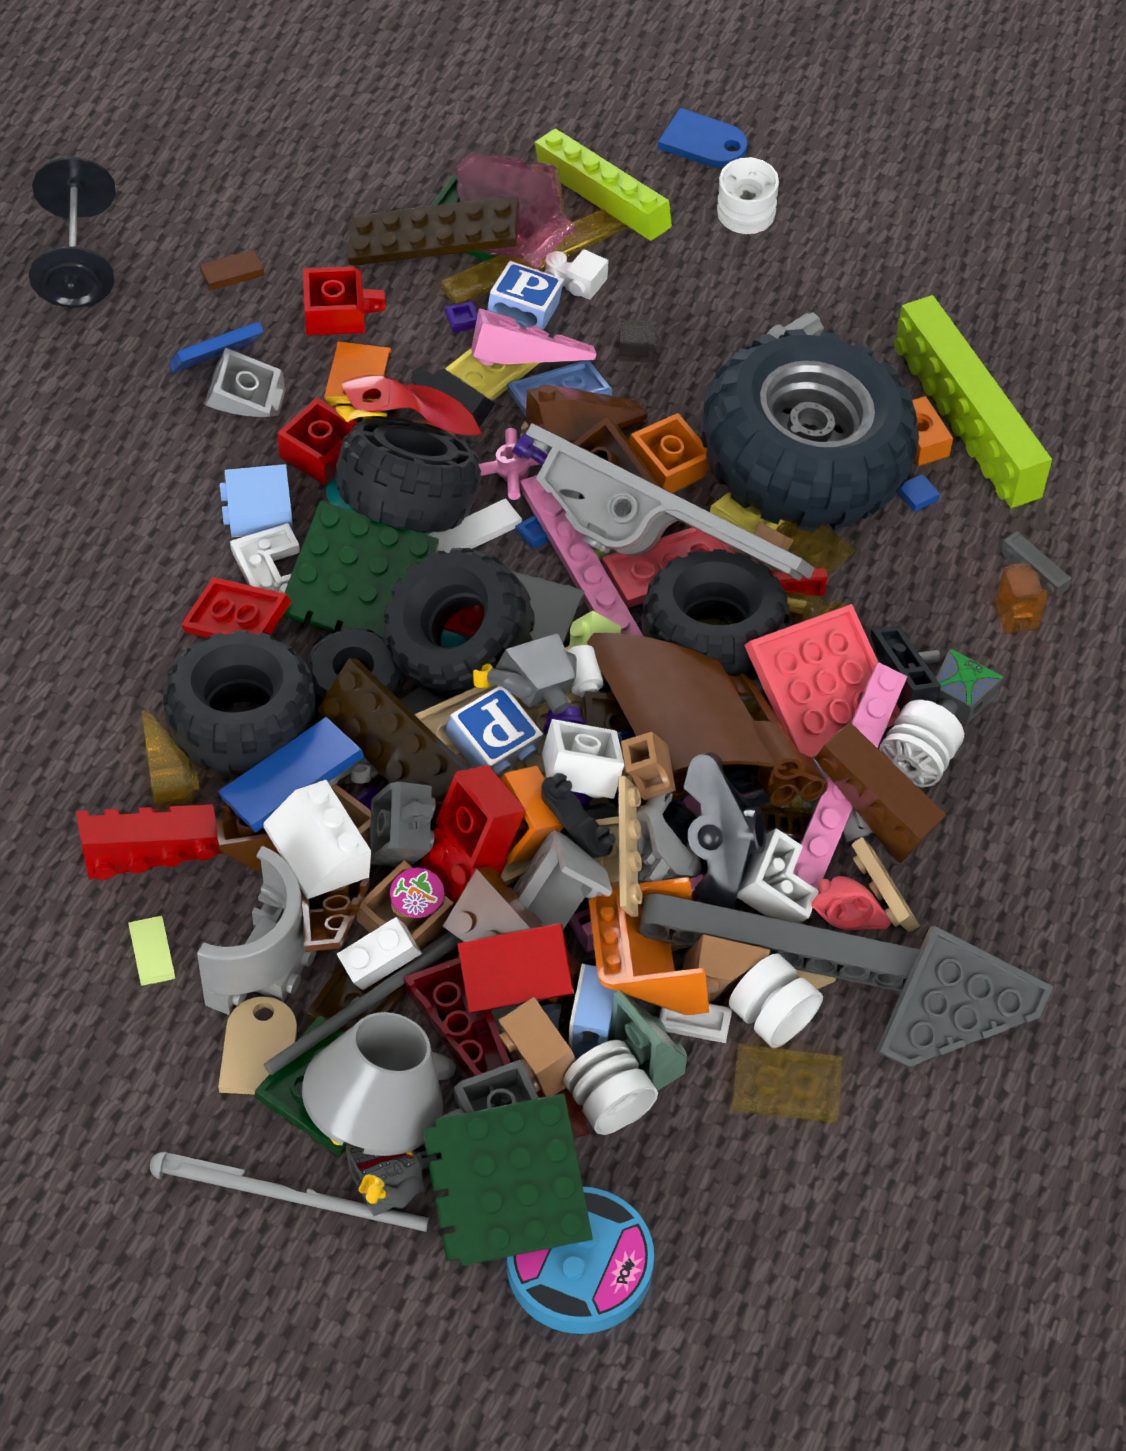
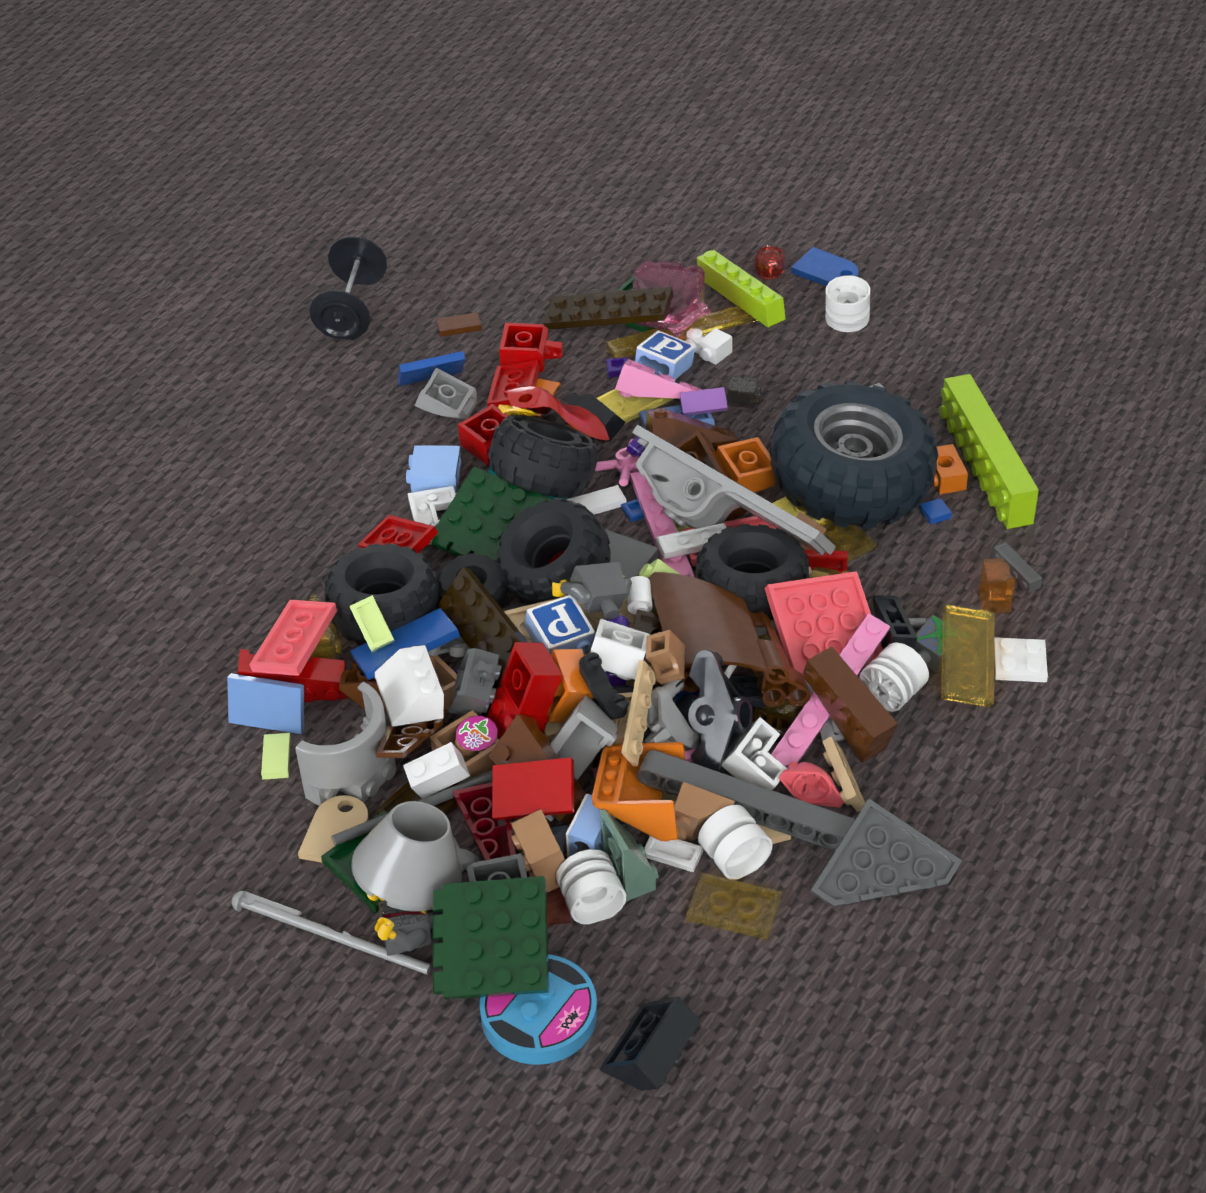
camera: 15 degrees right, 10 degrees down
none -> medium blue tile [227,673,304,734]
none -> coral plate [250,600,337,676]
none -> yellowish green tile [350,595,395,652]
none -> red plate [487,359,541,408]
none -> black slope [600,996,701,1091]
none -> white tile [656,523,727,559]
none -> medium lavender tile [680,387,728,416]
none -> clear red helmet [754,246,785,280]
none -> clear yellow tile [941,604,995,707]
none -> white plate [993,637,1048,682]

